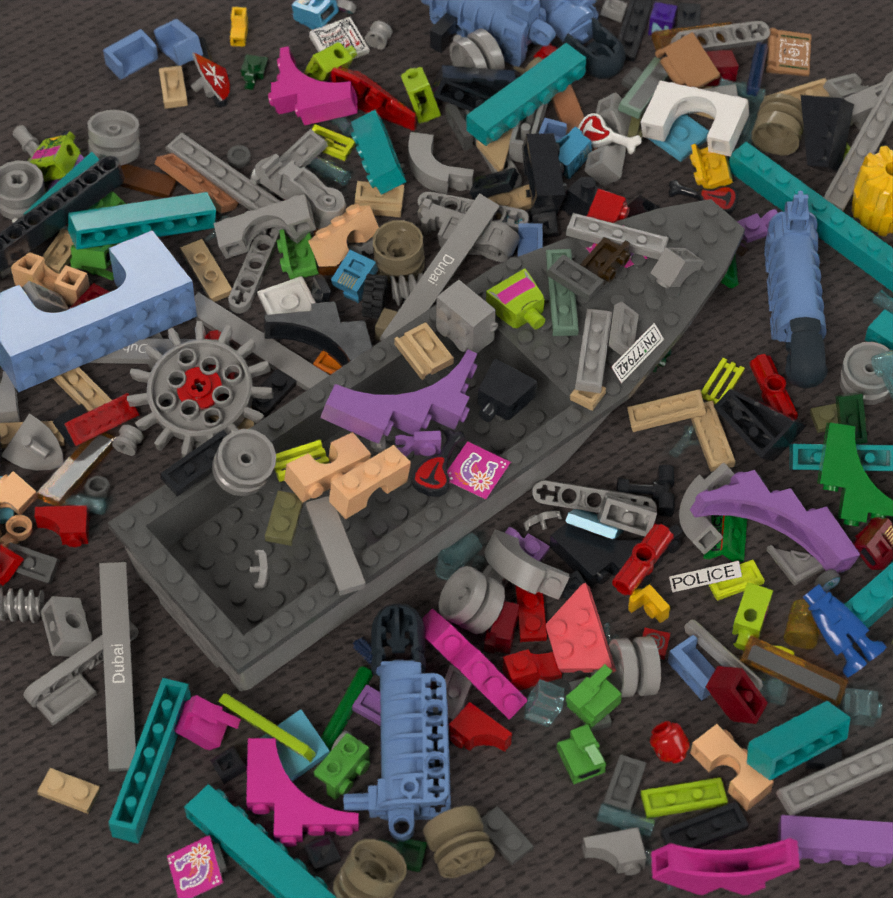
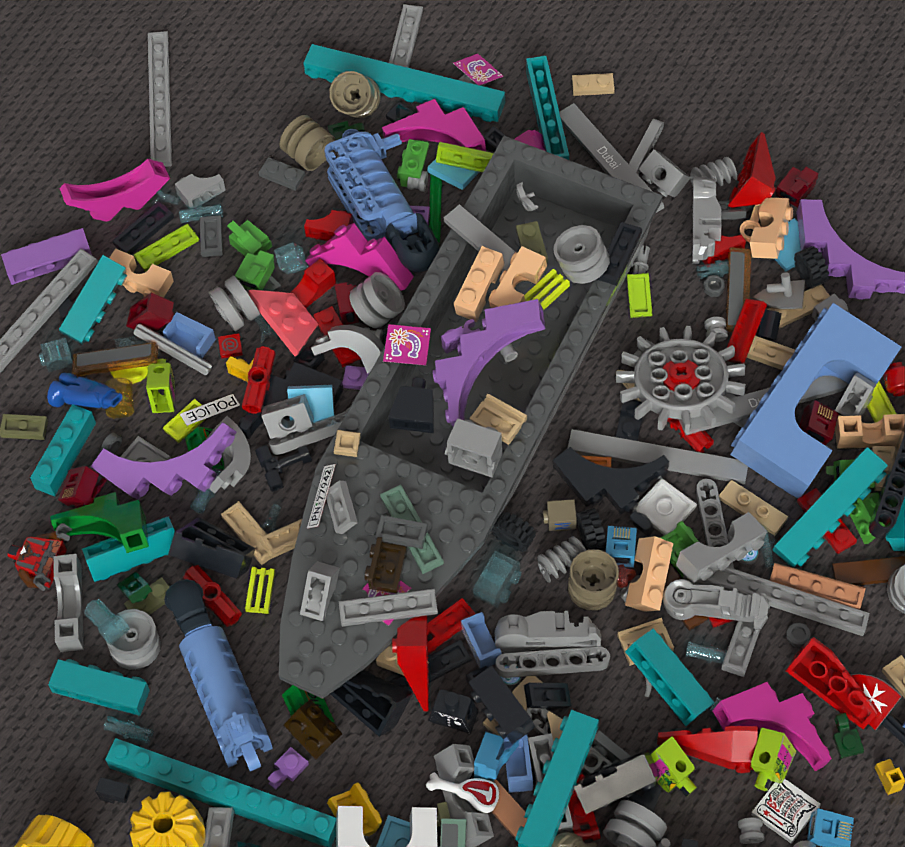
camera: 160 degrees right, 5 degrees up
light grey tile [36,674,97,726] -> none
neon yellow tile [311,125,356,161] -> none
light grey tile [380,193,500,341] -> none
light grey arch [408,132,474,194] -> none
black piece [411,429,465,497] -> none
lime torso [486,268,545,330] -> none
light grey tile [575,308,612,393] -> none
red head [649,721,690,763] -> none
black piece [668,180,738,215] -> none
none -> clear red tile [617,564,636,588]
none -> light grey piece [692,177,721,264]
none -> red wedge [786,637,878,729]

